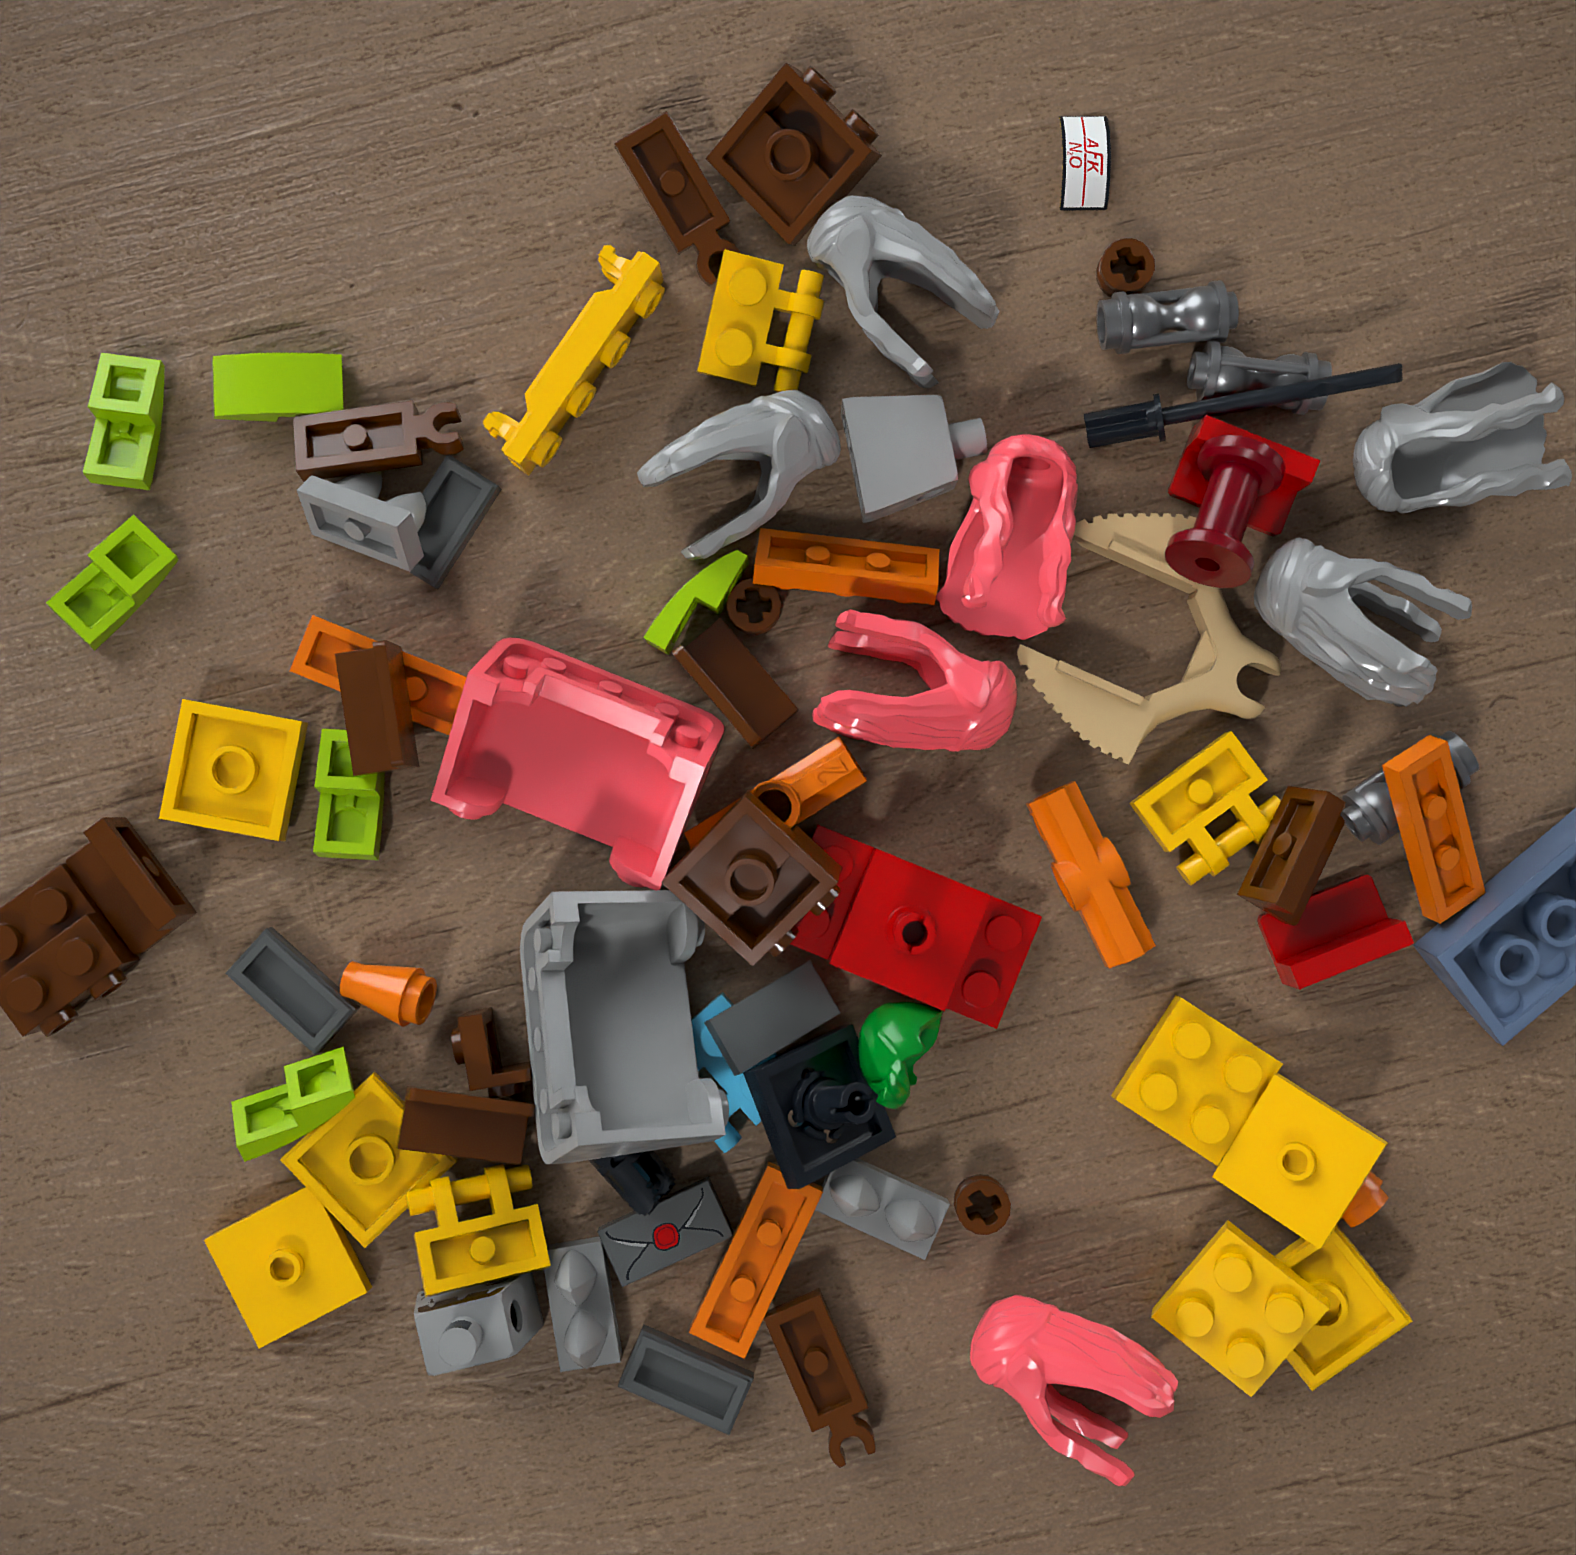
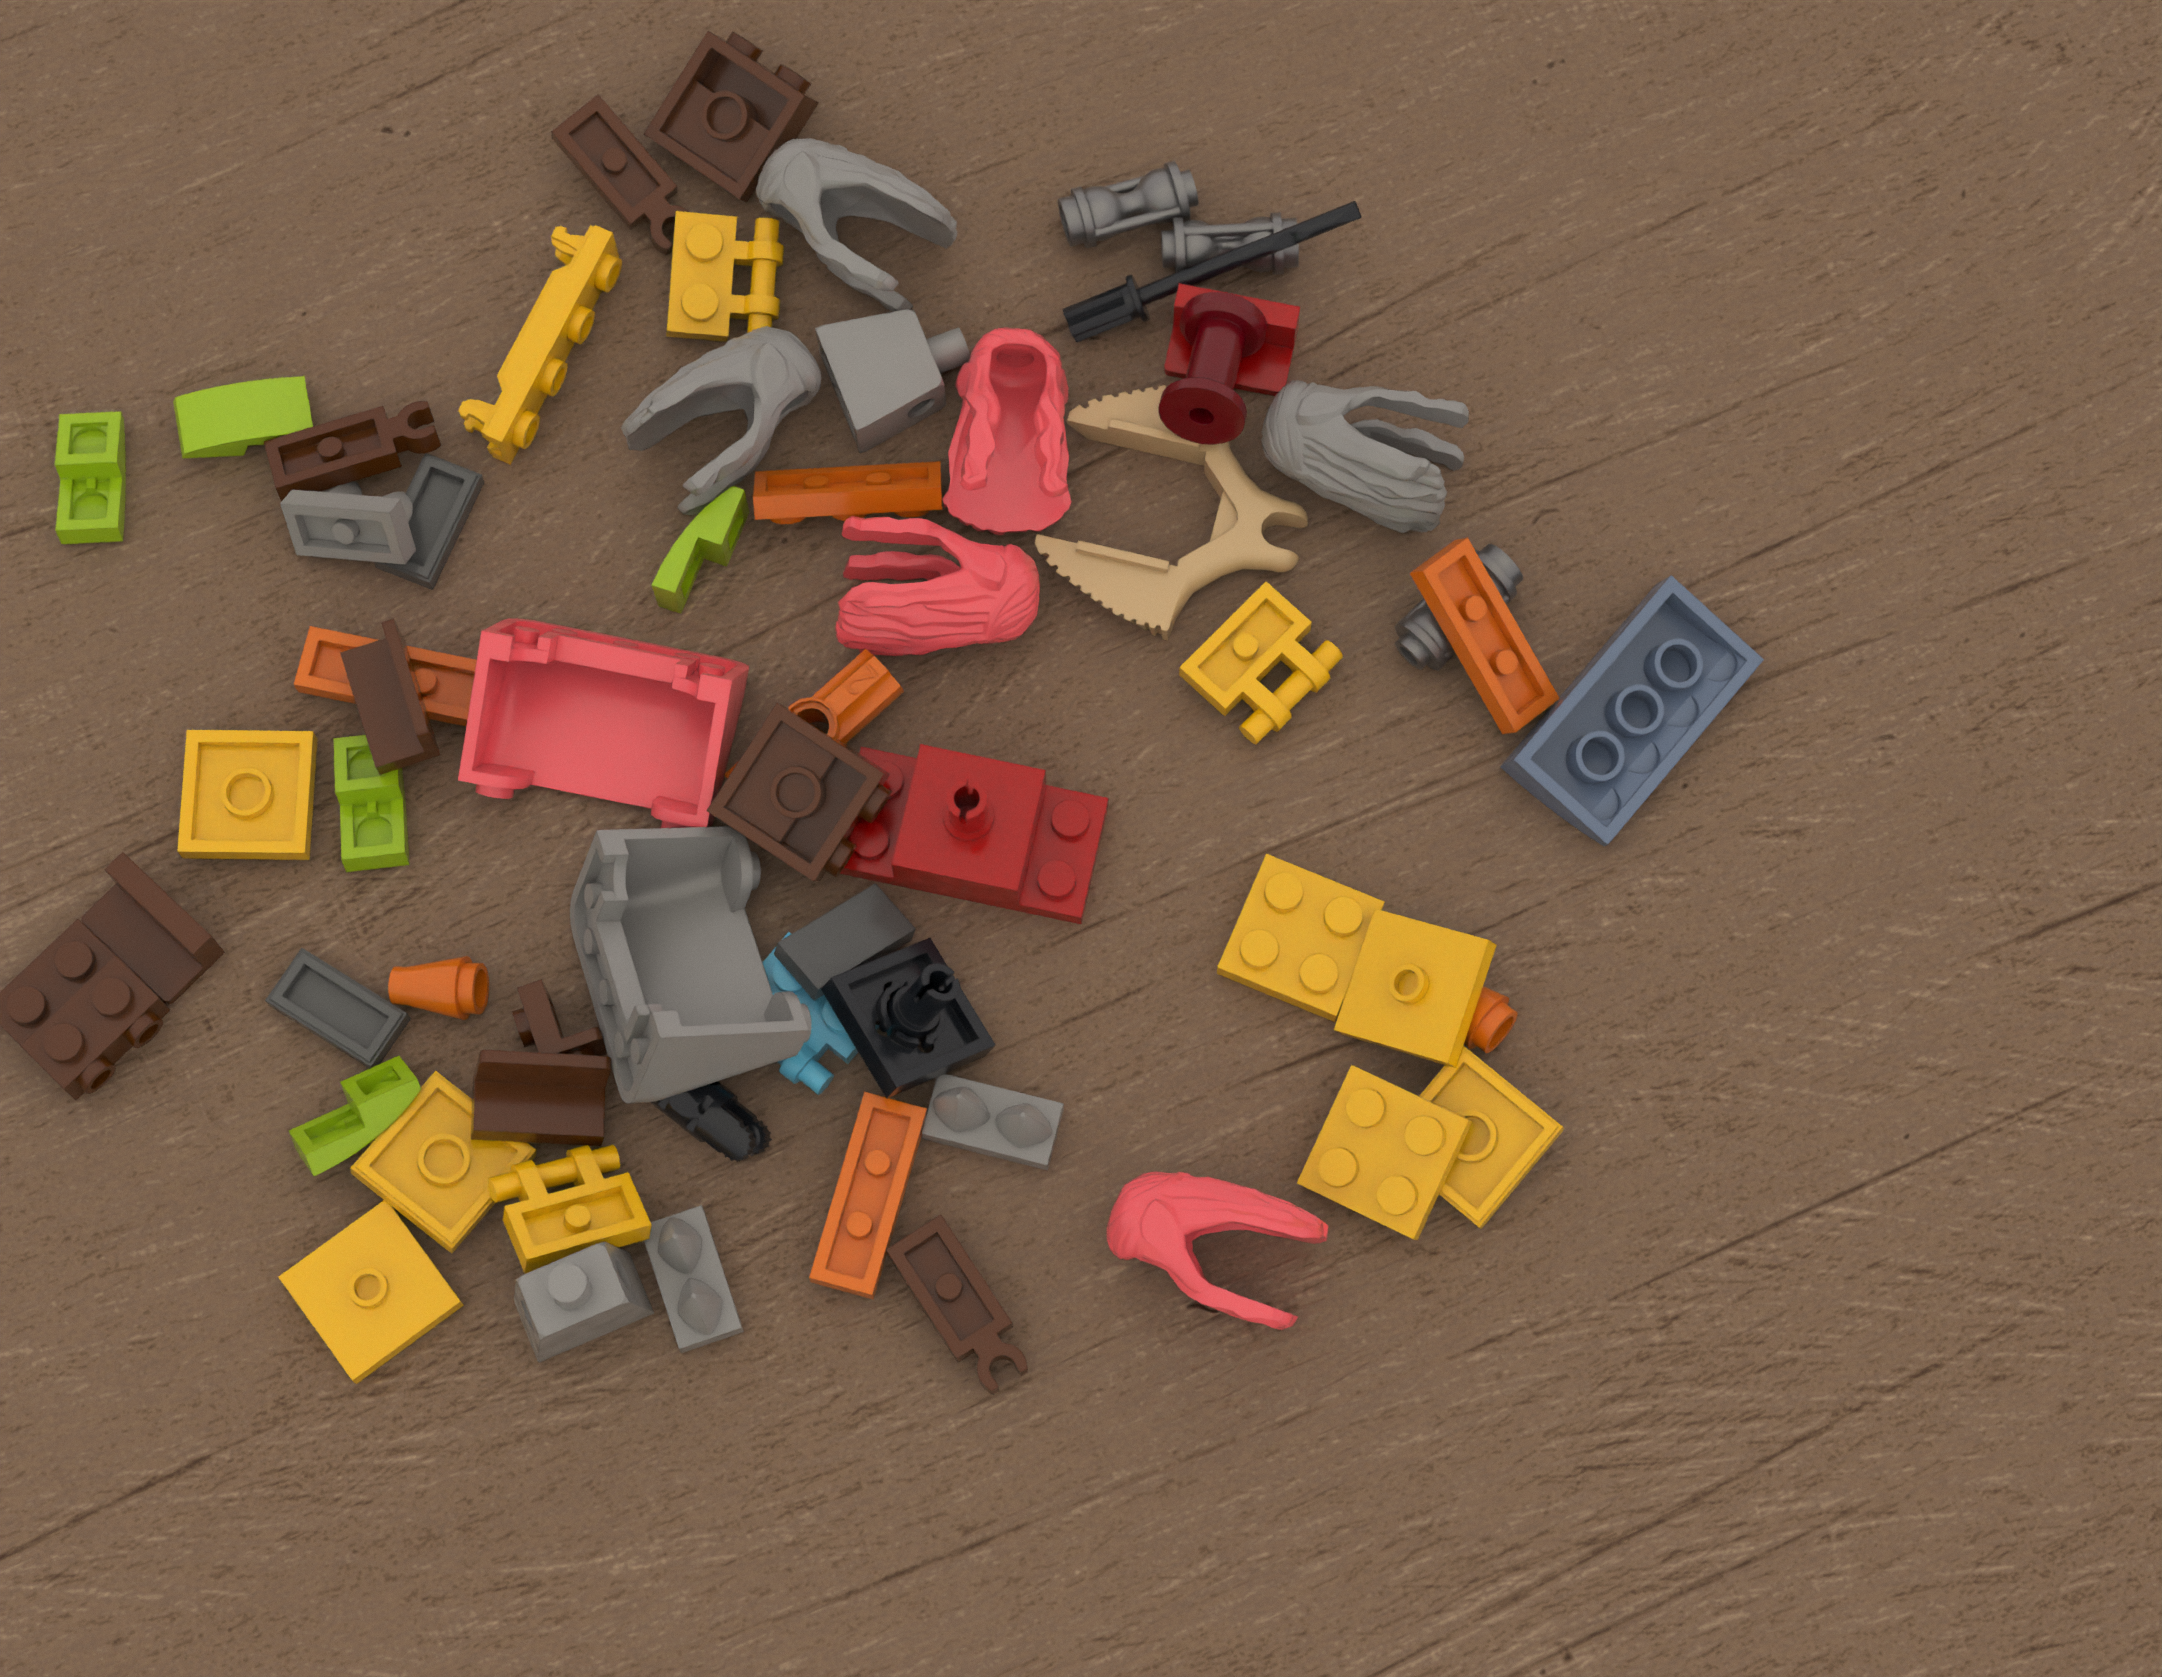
camera: 10 degrees left, 15 degrees down
lime slope [46,514,179,651] -> none
dark grey tile [597,1176,734,1287] -> none
dark grey tile [618,1324,754,1435] -> none
reddish brown panel [672,618,799,749] -> none
reddish brown bush [727,578,781,635] -> none
green hair [858,1001,943,1110] -> none
reddish brown bush [953,1174,1011,1235] -> none
orange piece [1026,781,1156,969] -> none
white sticker [1059,116,1111,211] -> none
reddish brown bush [1096,238,1155,298] -> none
reddish brown panel [1237,786,1346,926] -> none
red panel [1257,874,1414,990] -> none
light grey hair [1353,362,1572,513] -> none

